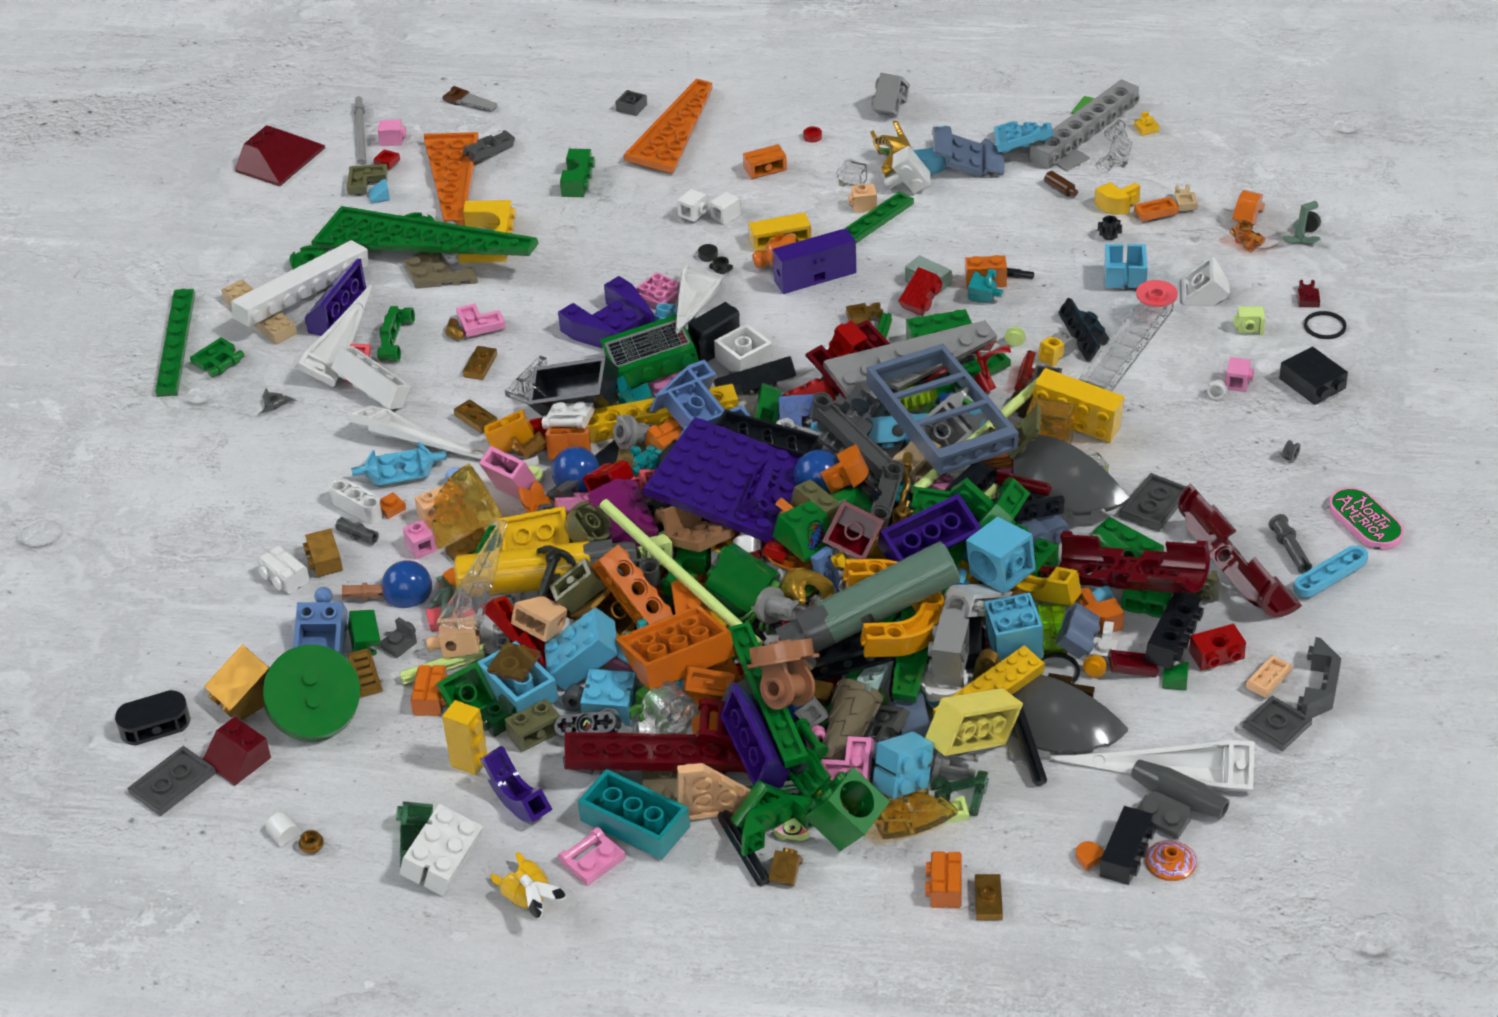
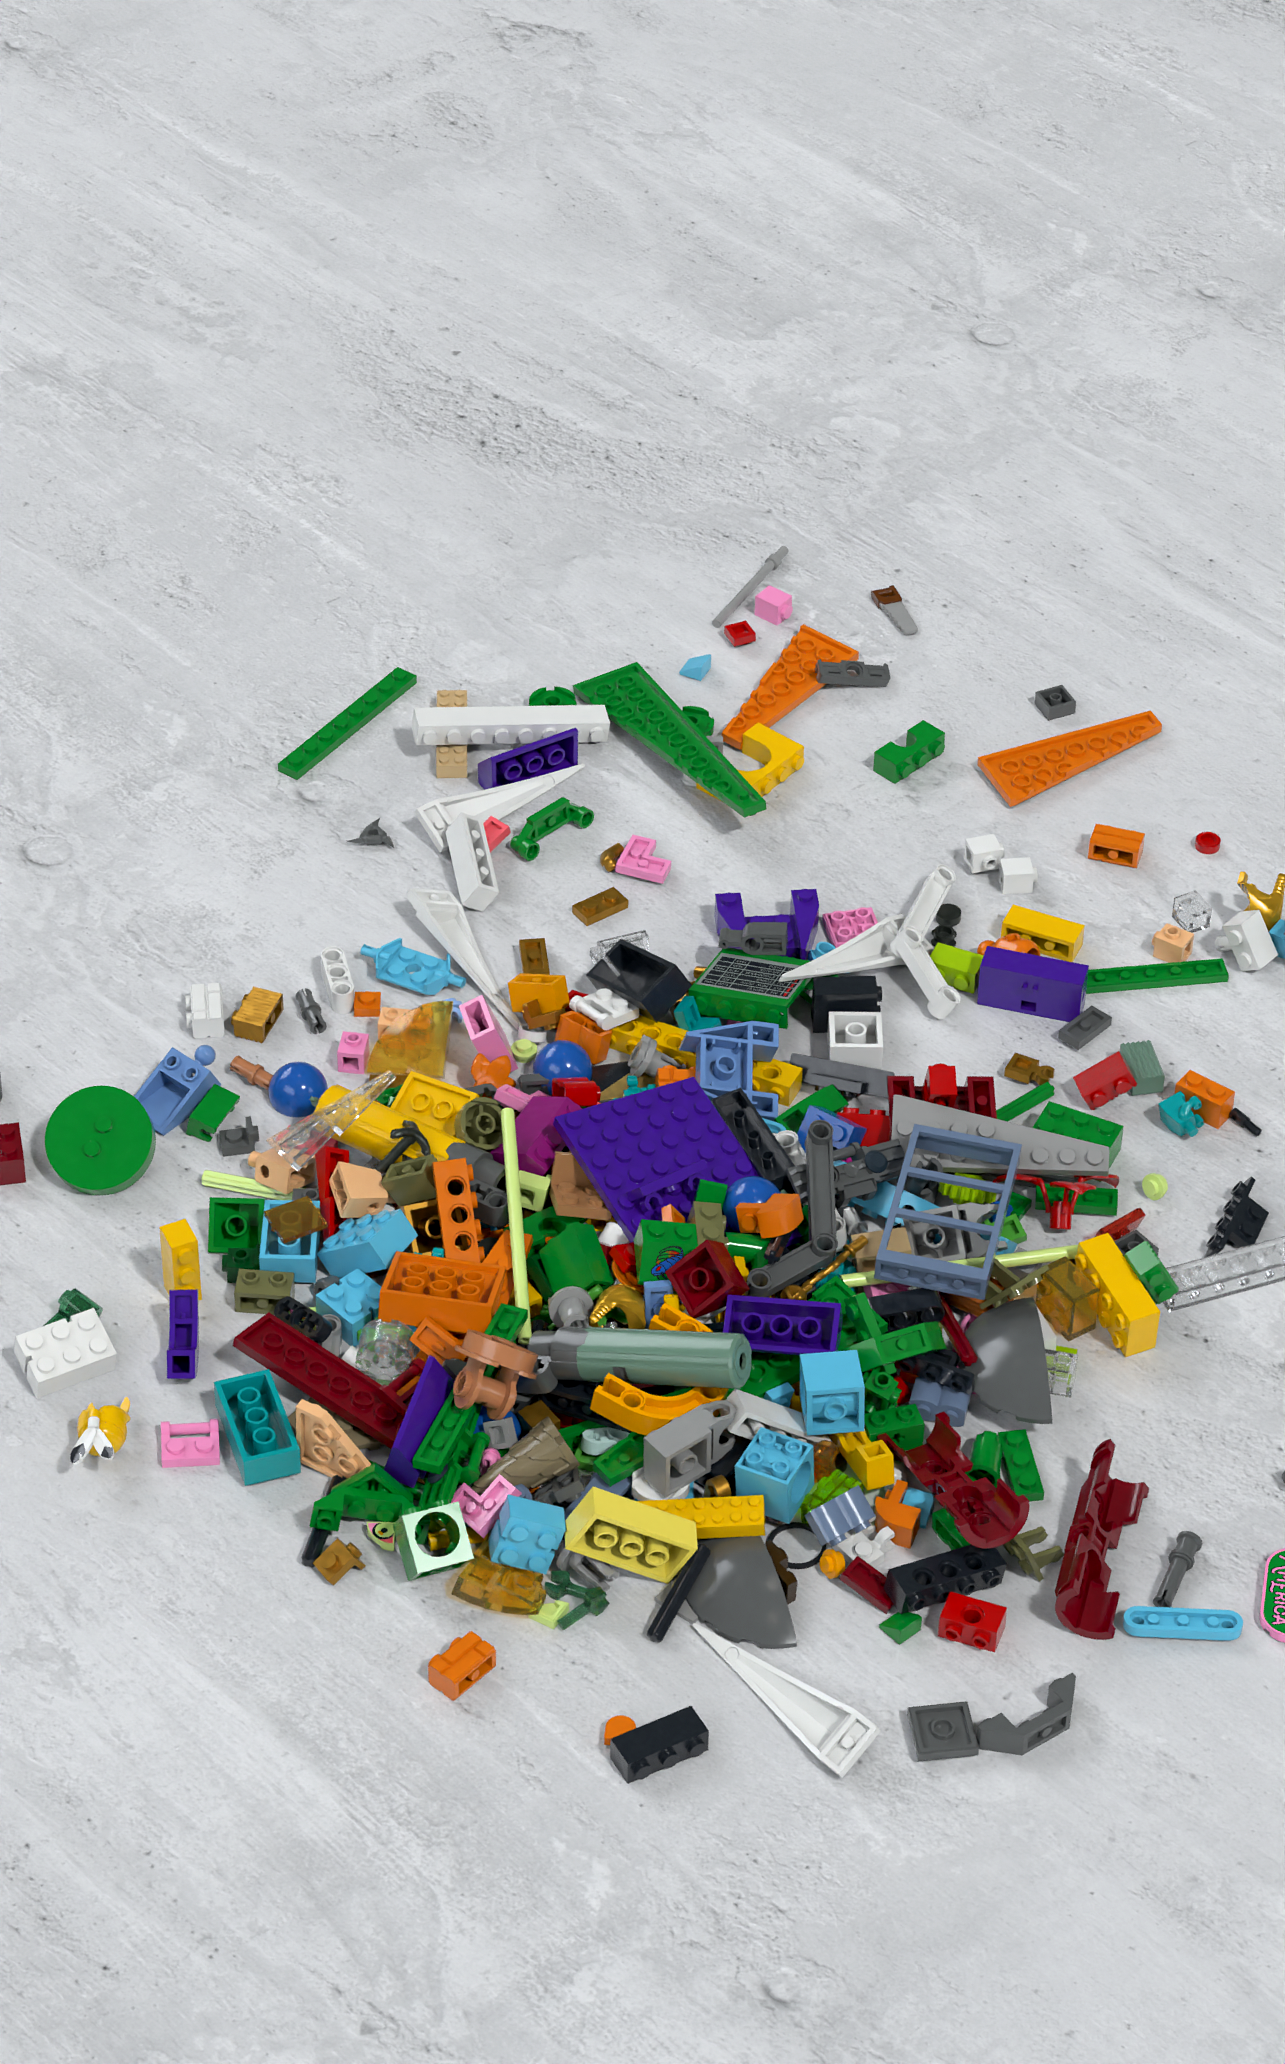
camera: 35 degrees right, 0 degrees up
green plate [190,337,245,377] -> none
slope [204,644,270,720] -> none
dark red slope [235,125,325,186] -> none
olive plate [347,164,388,195] -> none
pearl gold slope [347,648,383,698] -> none
dark tan wing [403,252,478,289] -> none
orange brick [411,665,448,716] -> none
pearl gold plate [975,874,1003,920] -> none
yellow leg [1038,331,1077,367] -> none
dark grey tile [1119,473,1187,532] -> none
dark grey plate [1131,759,1230,839] -> none
dish [1146,840,1196,881] -> none
light nougat plate [1246,655,1293,698] -> none
none -> green slope [694,1179,727,1210]
none -> dark grey piece [718,922,788,955]
none -> white piece [890,864,961,1019]
none -> lime brick [930,942,984,994]
none -> dark grey plate [1058,1006,1112,1050]
none -> green brick [1124,1241,1179,1304]

